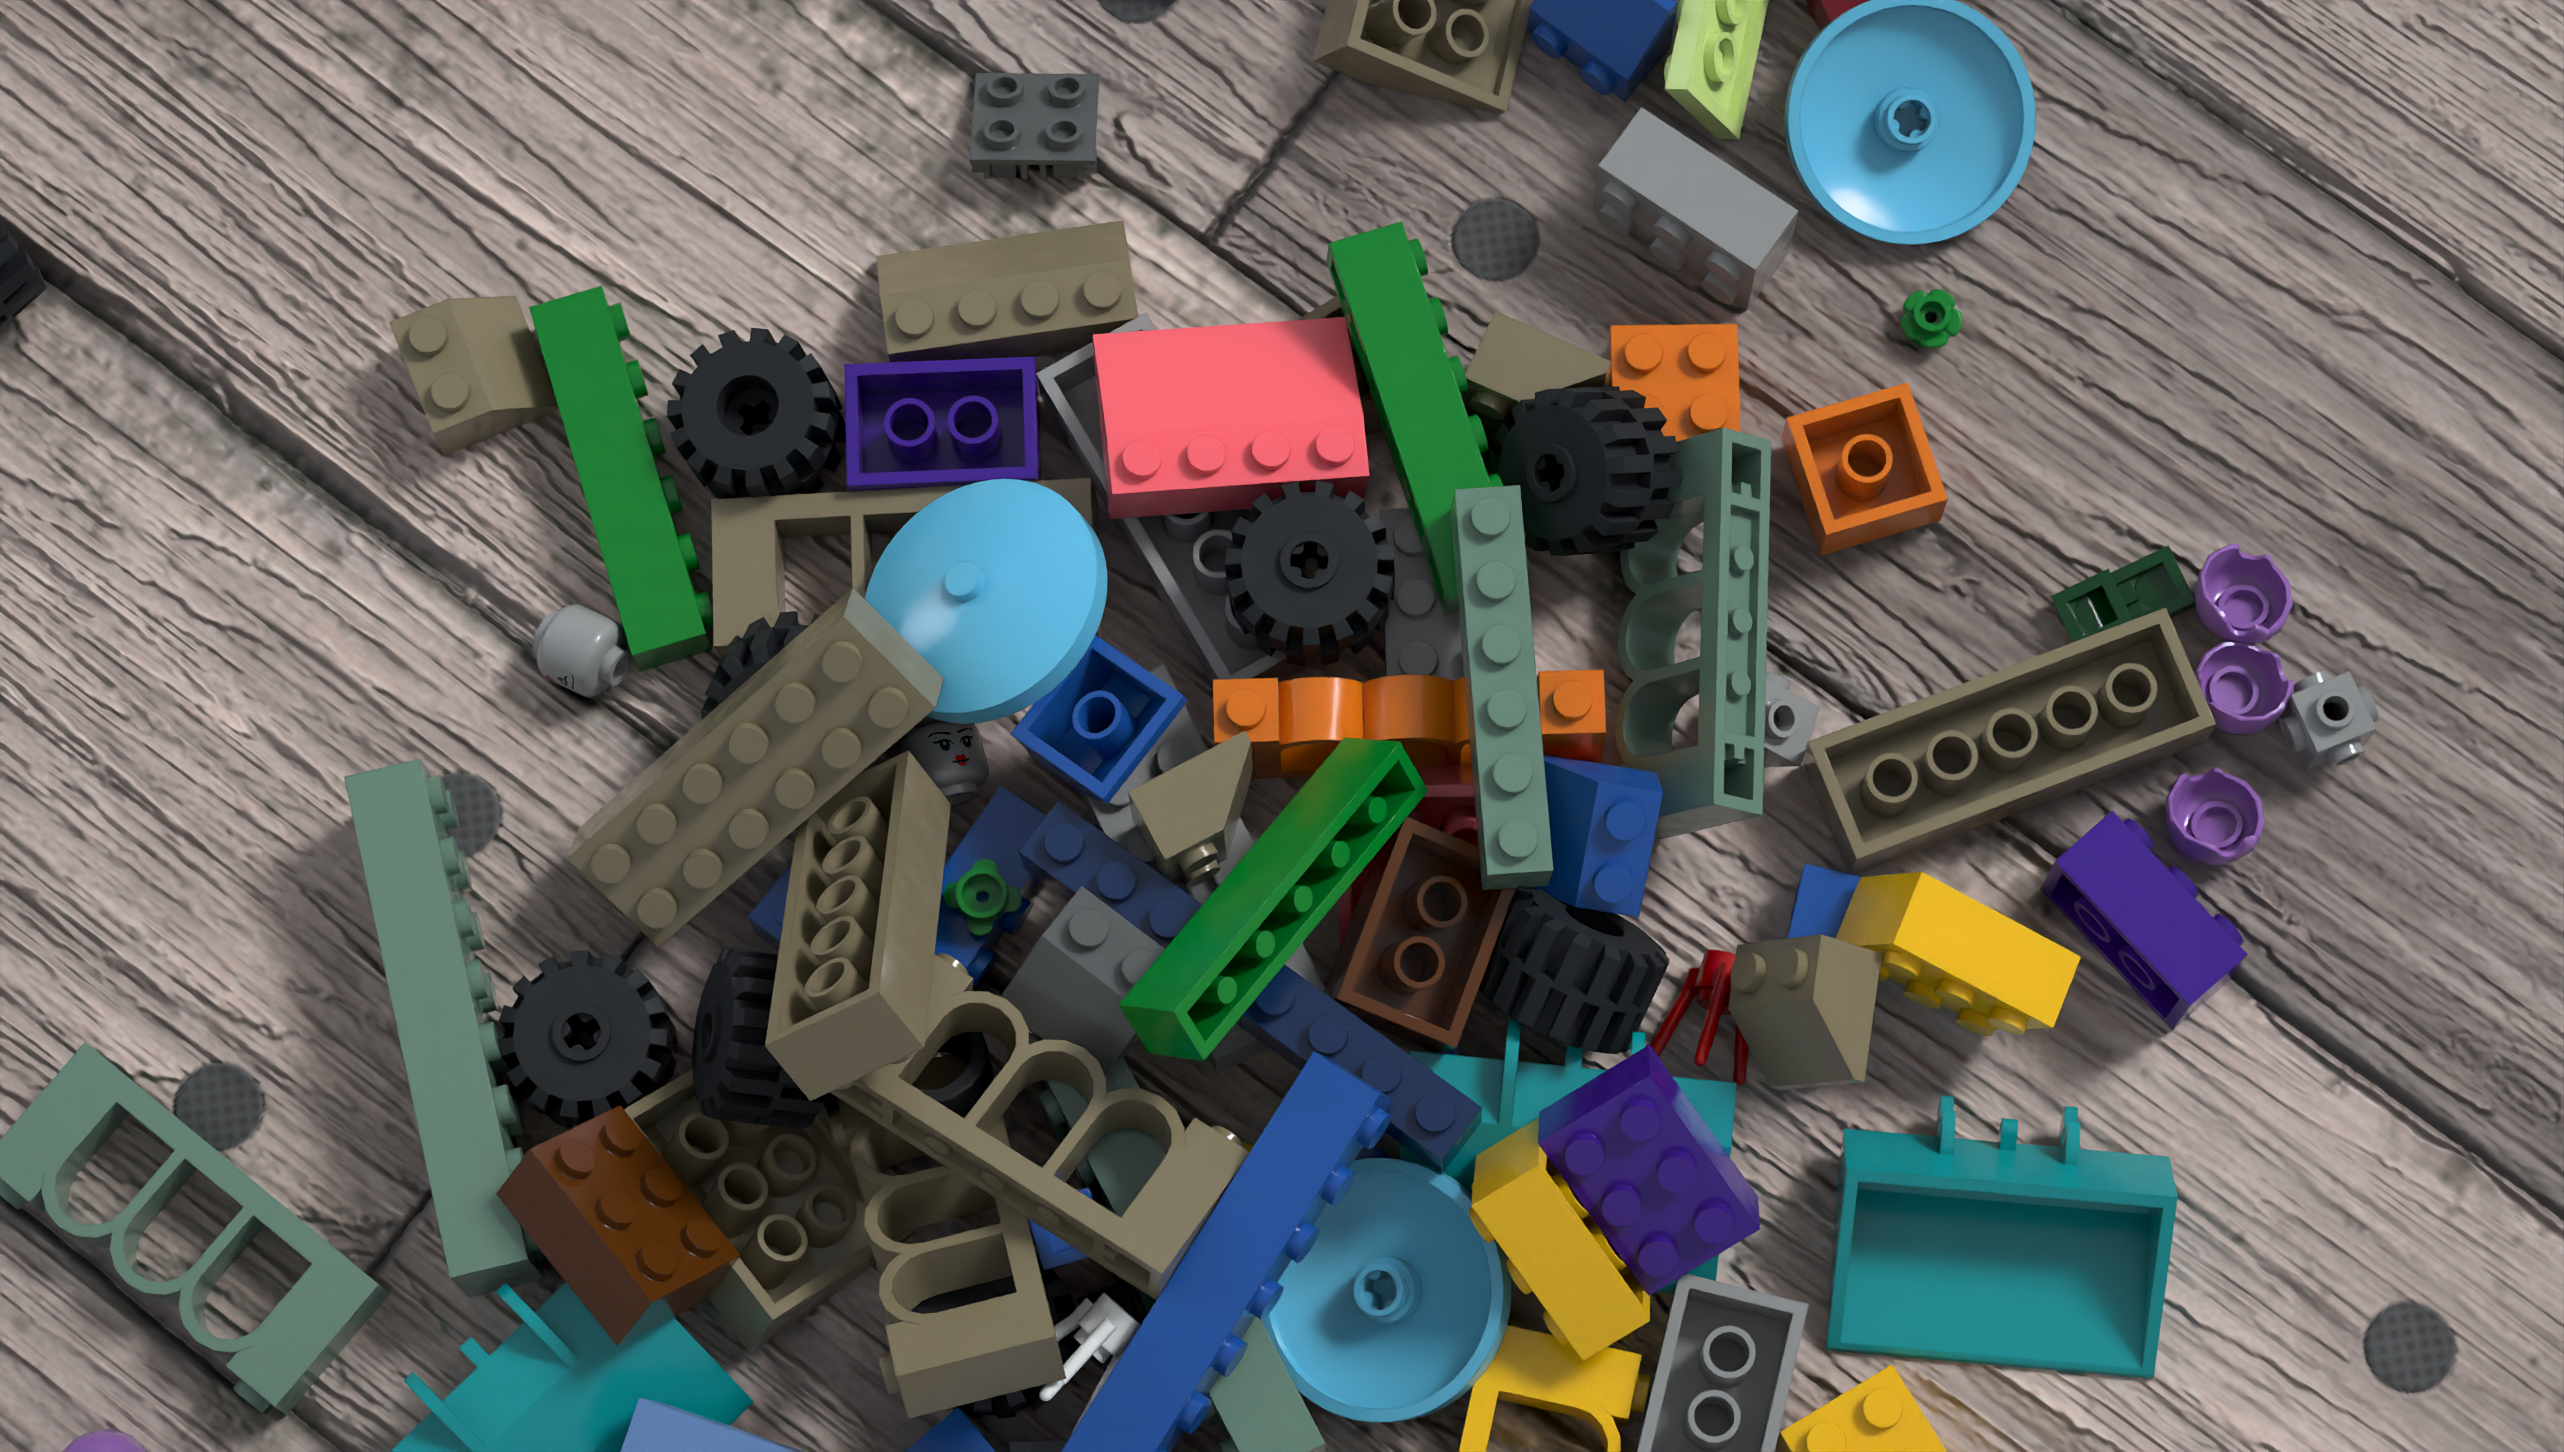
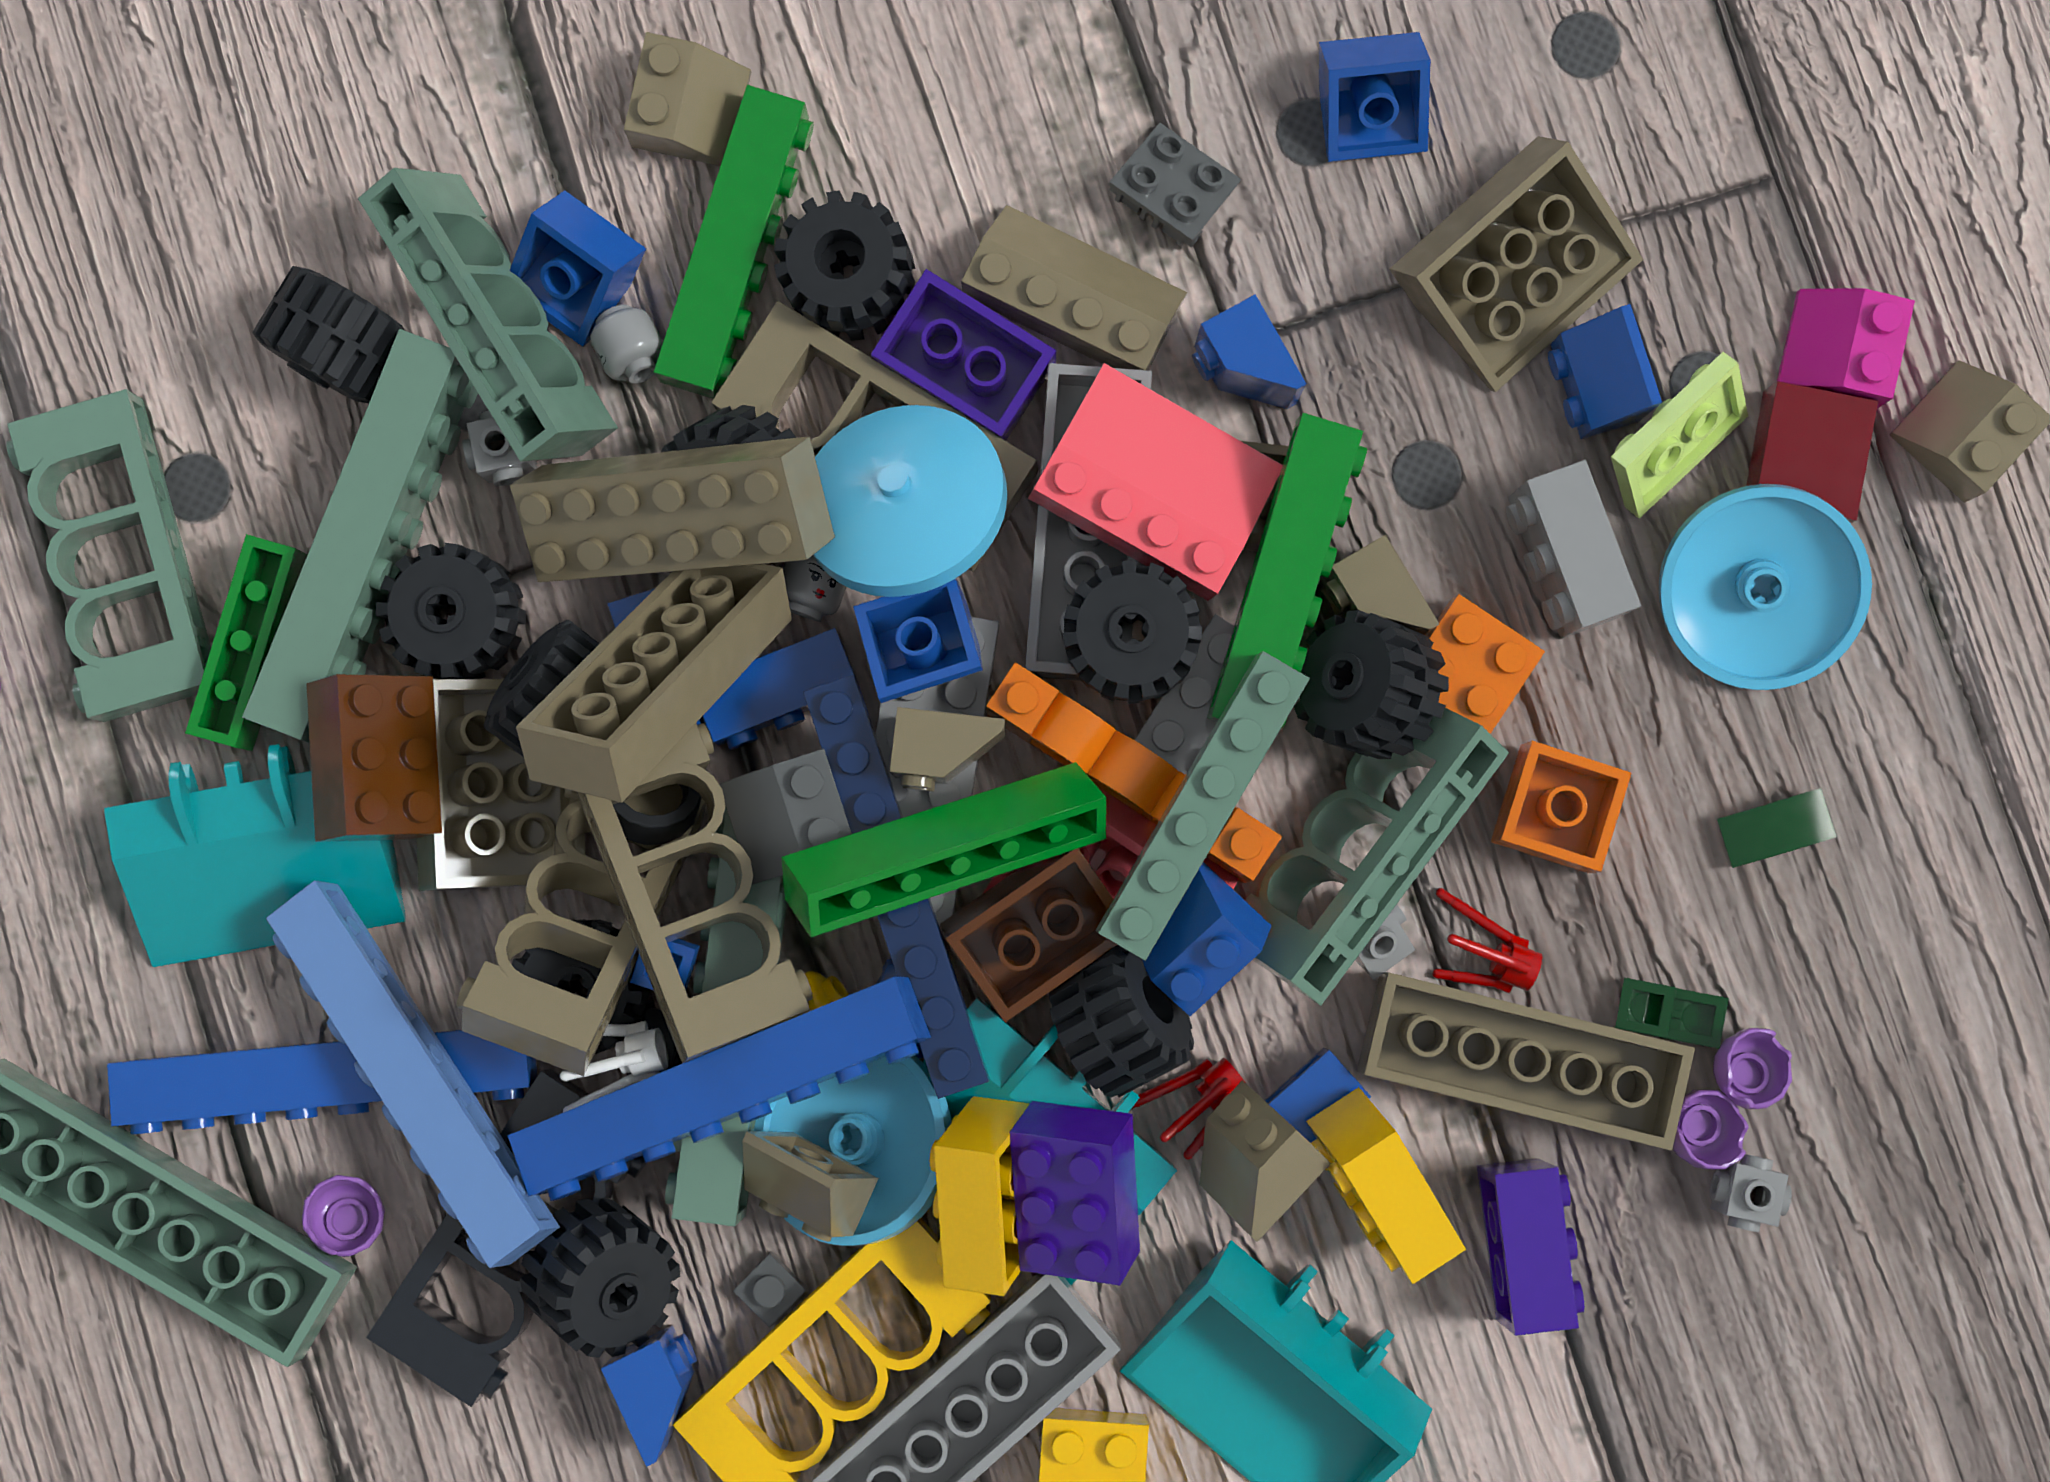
camera: 30 degrees right, 10 degrees up
green plate [944,859,1022,936] -> none
green plate [1900,289,1962,349] -> none
medium lavender hair [2165,767,2265,865] -> none
none -> green brick [185,534,308,752]
none -> black wheel [252,266,406,404]
none -> sand green fence [358,168,618,462]
none -> light grey brick [462,411,537,486]
none -> blue slope [510,190,647,347]
none -> dark tan slope [742,1131,879,1242]
none -> blue slope [1192,294,1306,409]
none -> red plant [1432,888,1543,993]
none -> dark green slope [1717,787,1837,868]

